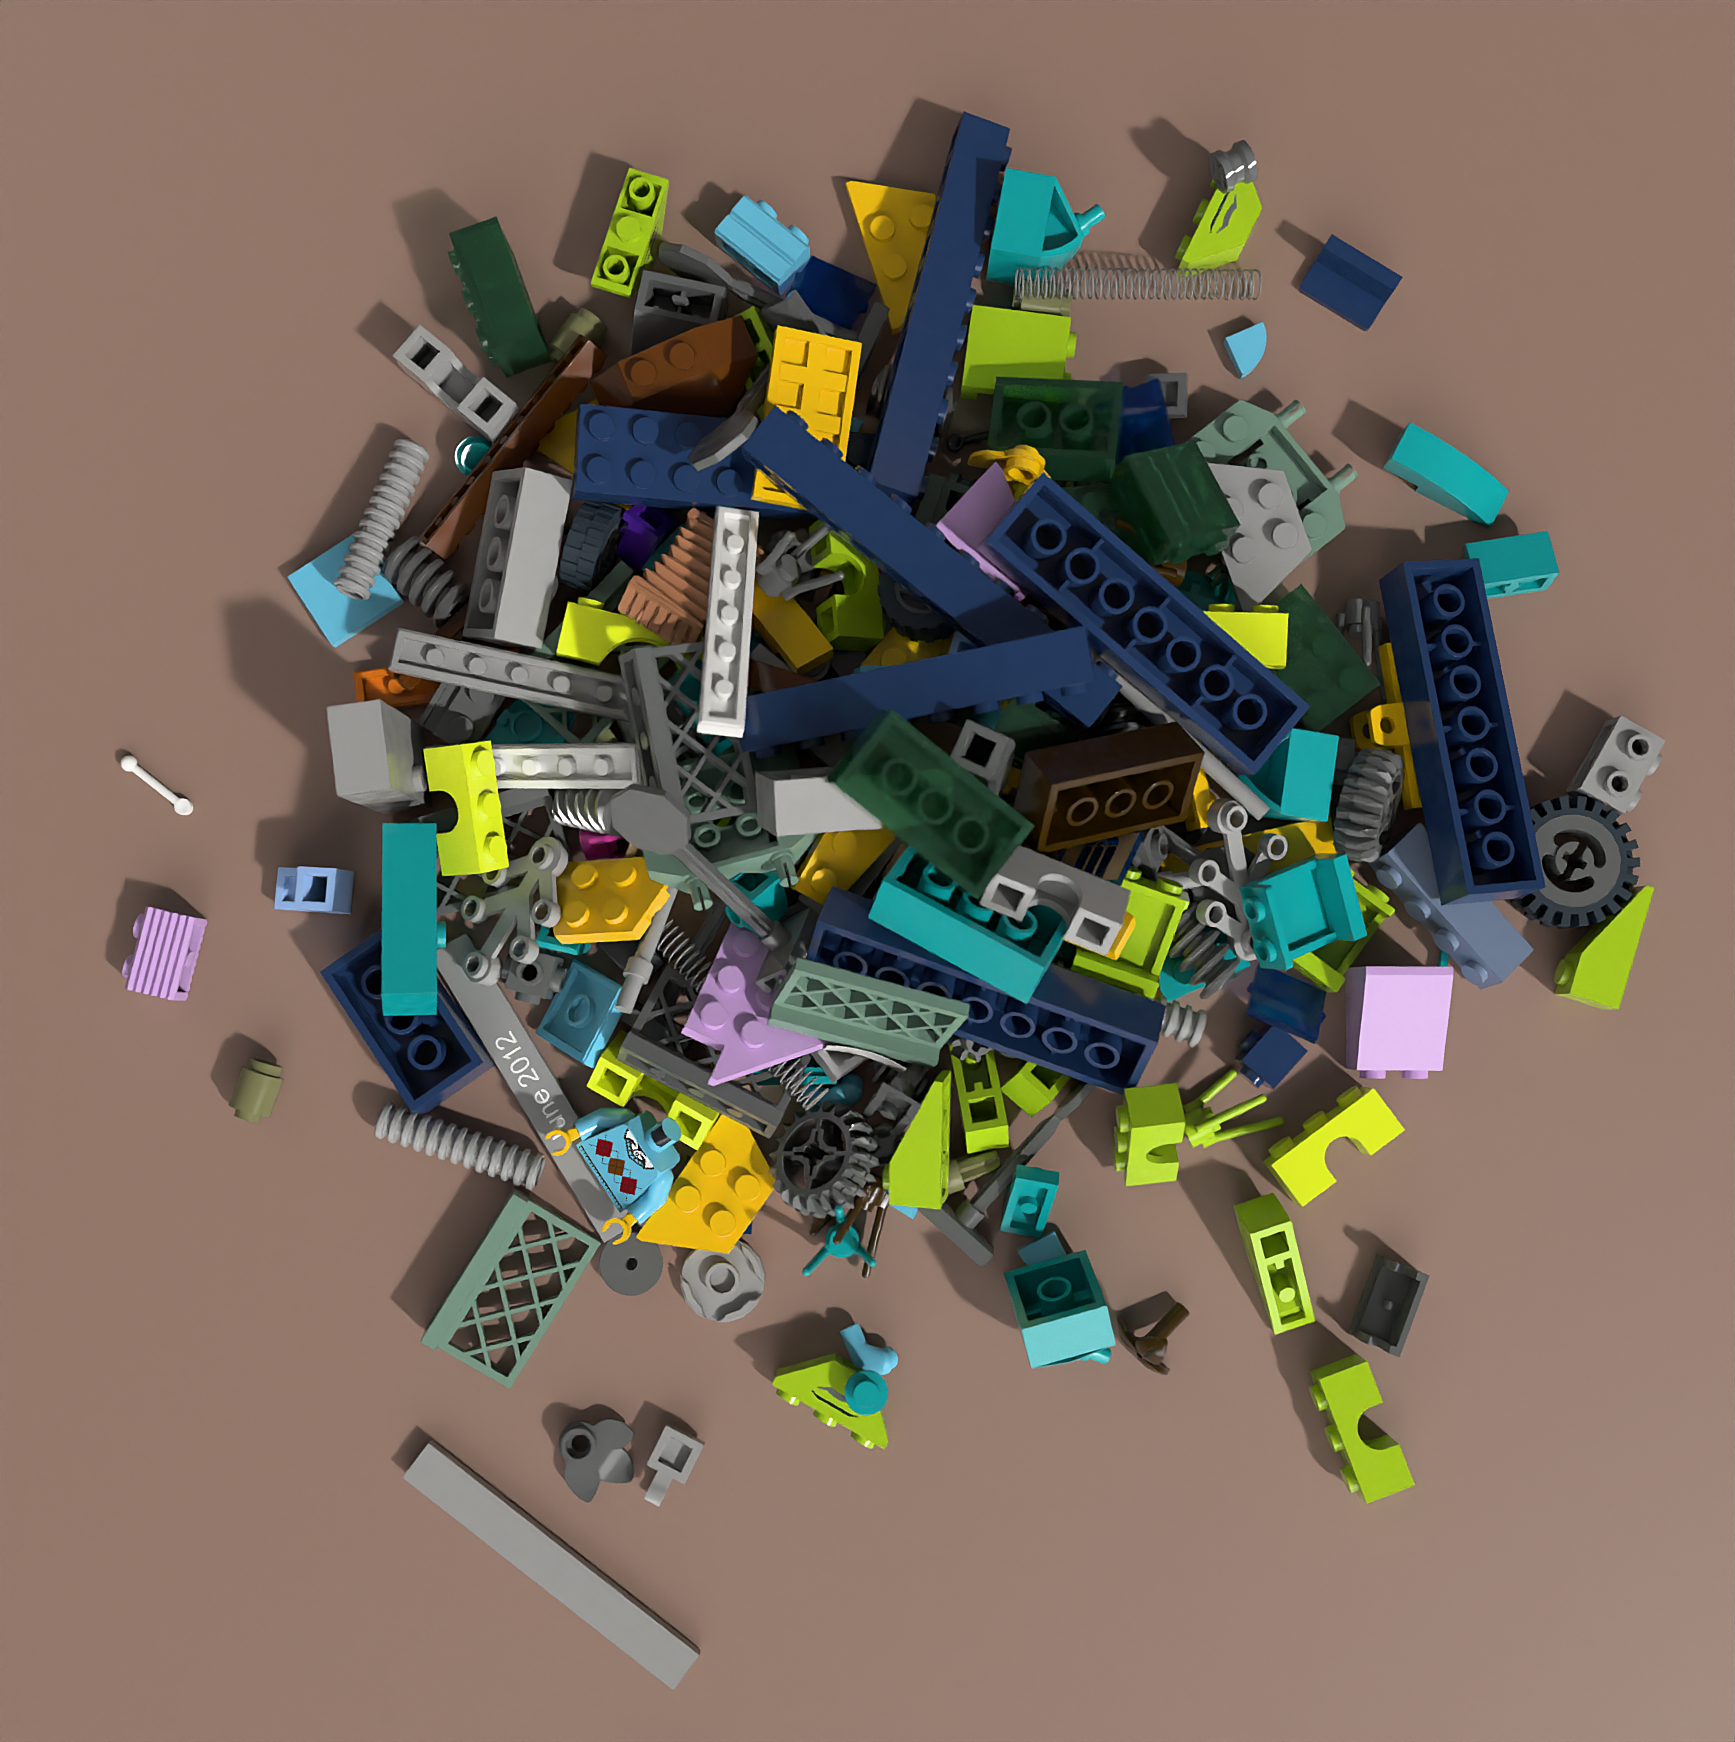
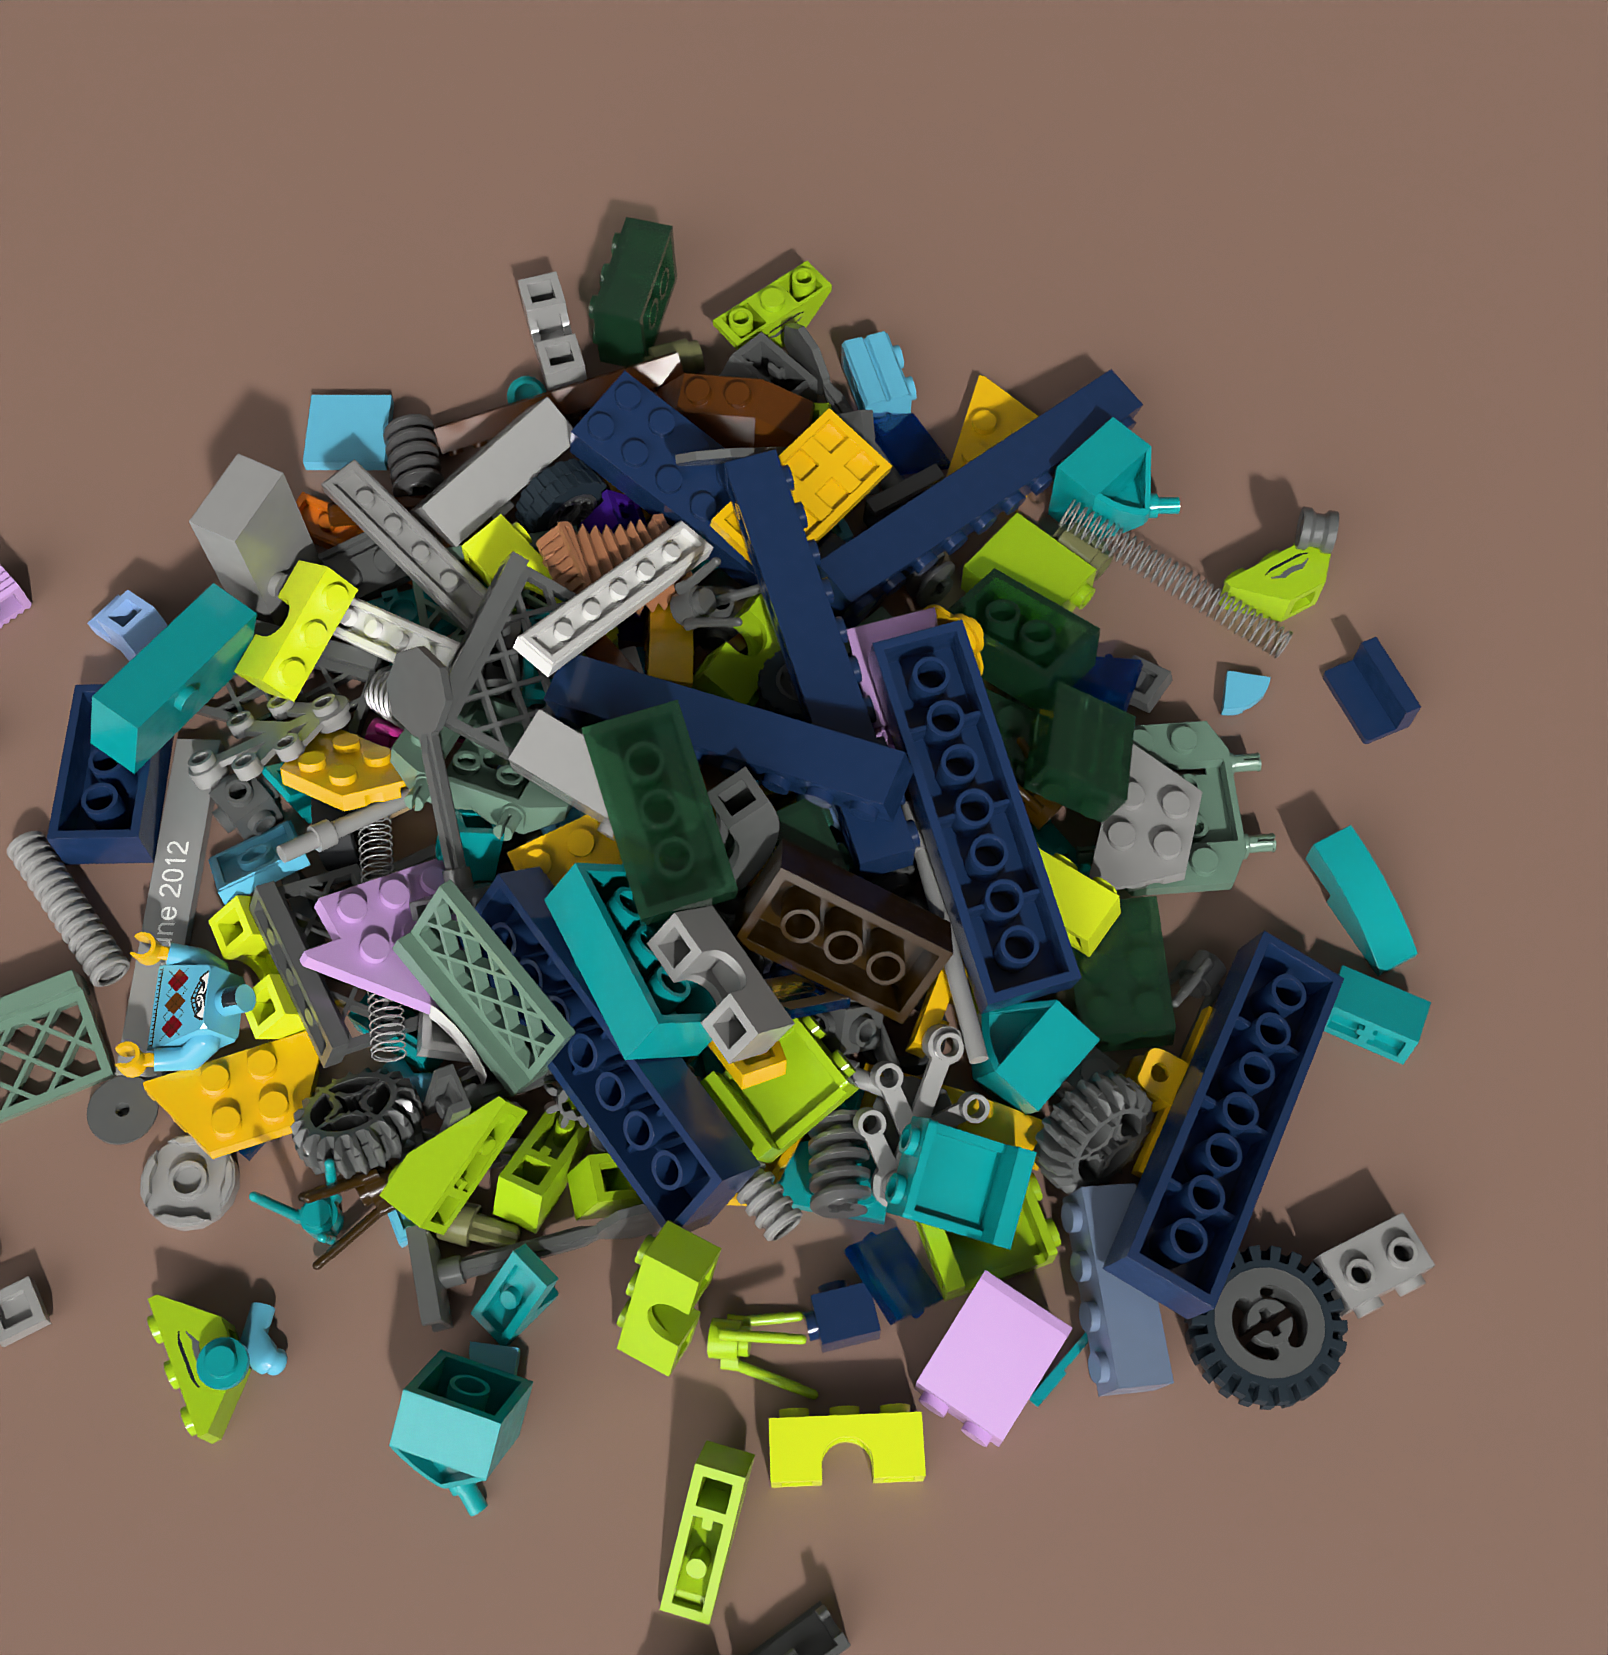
camera: 30 degrees right, 20 degrees down
white hinge [120,755,193,815] -> none
light grey piece [333,439,430,600] -> none
dark brown plant [1117,1302,1190,1375] -> none
lime slope [1554,885,1654,1010] -> none

